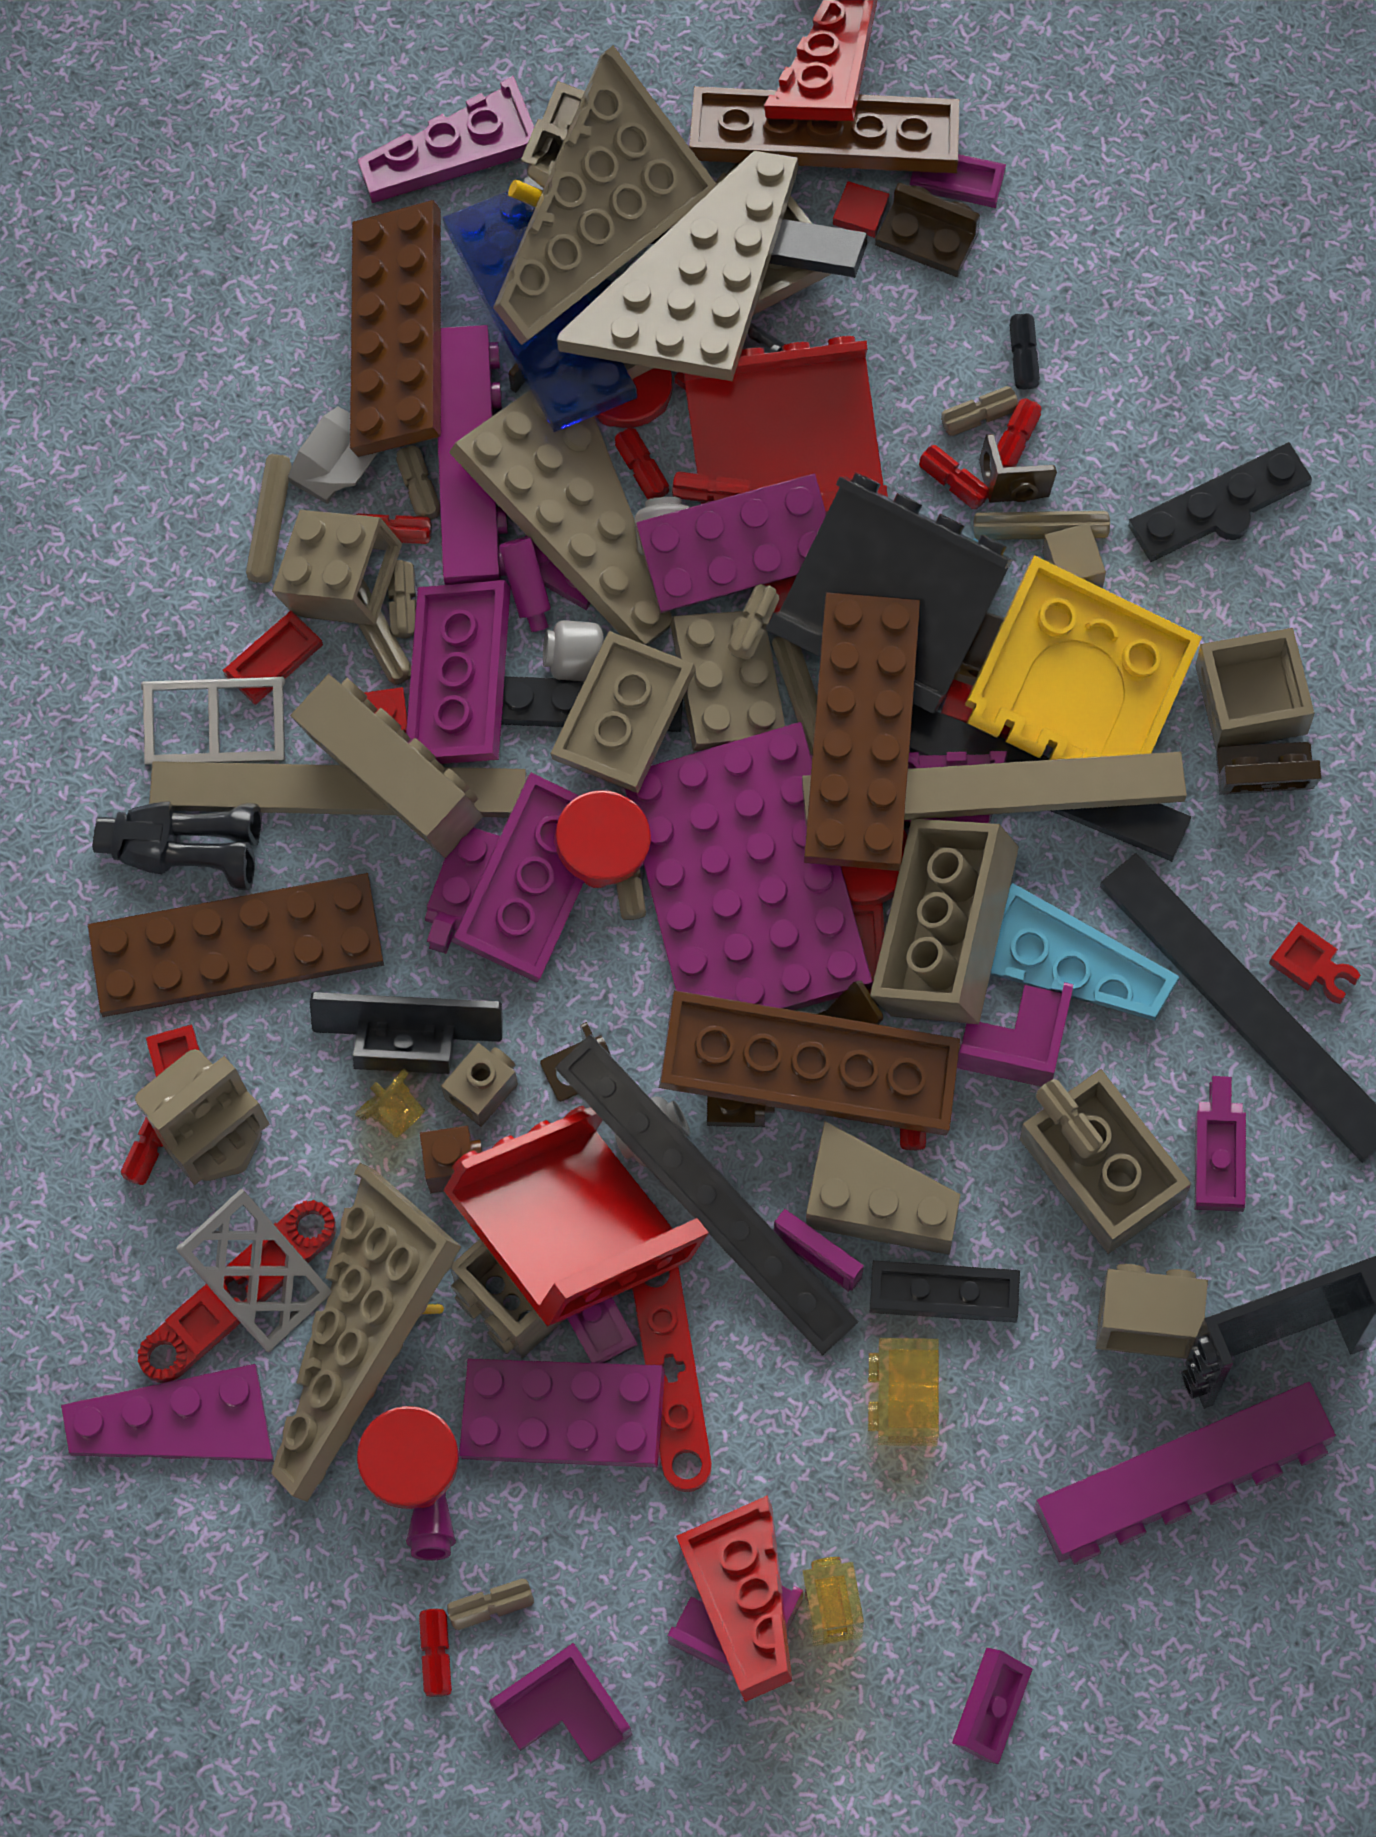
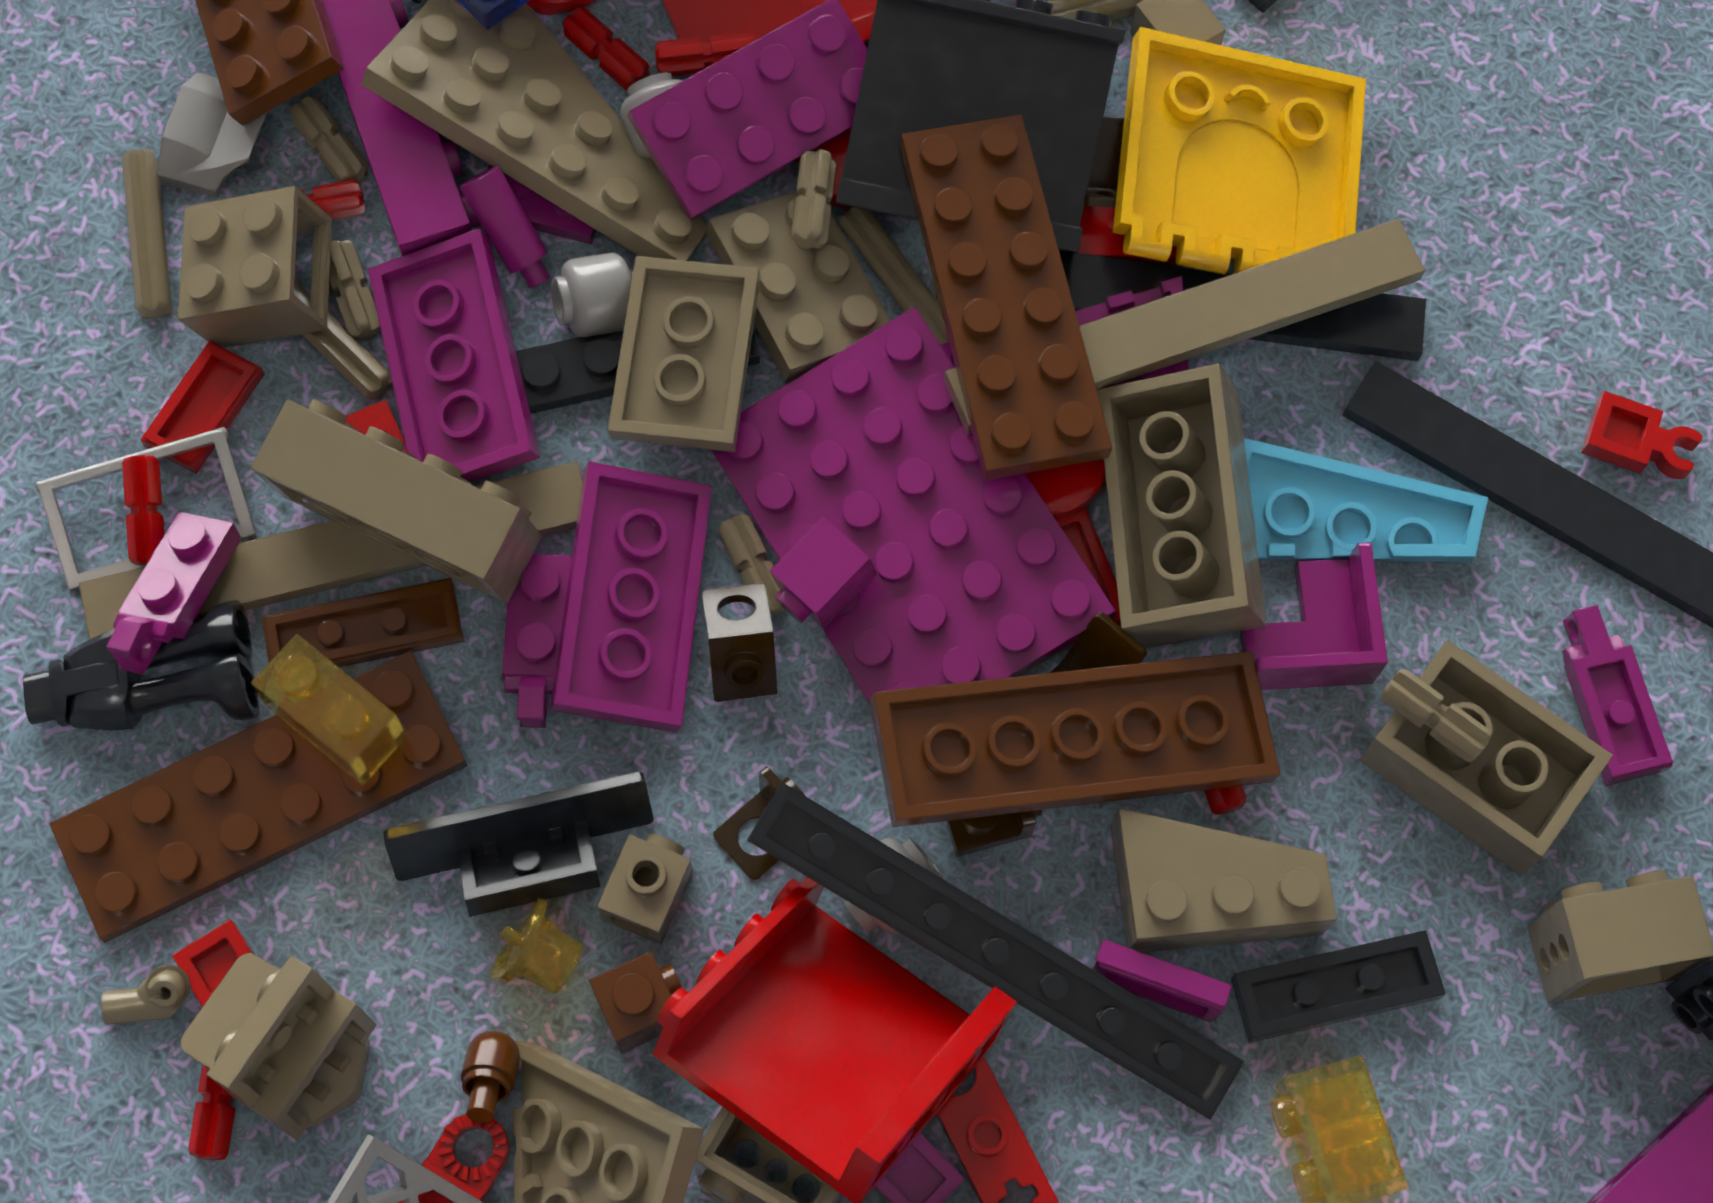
camera: 25 degrees left, 0 degrees up
red tile [554,790,651,888] -> none
dark tan piece [1195,628,1315,751] -> none
dark brown bracket [1216,742,1321,795] -> none
none -> dark tan arm [101,965,191,1025]
none -> magenta hinge [106,512,241,674]
none -> red piece [122,455,165,565]
none -> clear yellow brick [251,634,407,786]
none -> reddish brown tile [261,578,464,681]
none -> reddish brown cylinder [461,1031,520,1123]
none -> dark brown bracket [702,584,777,702]
none -> magenta brick [770,515,877,629]

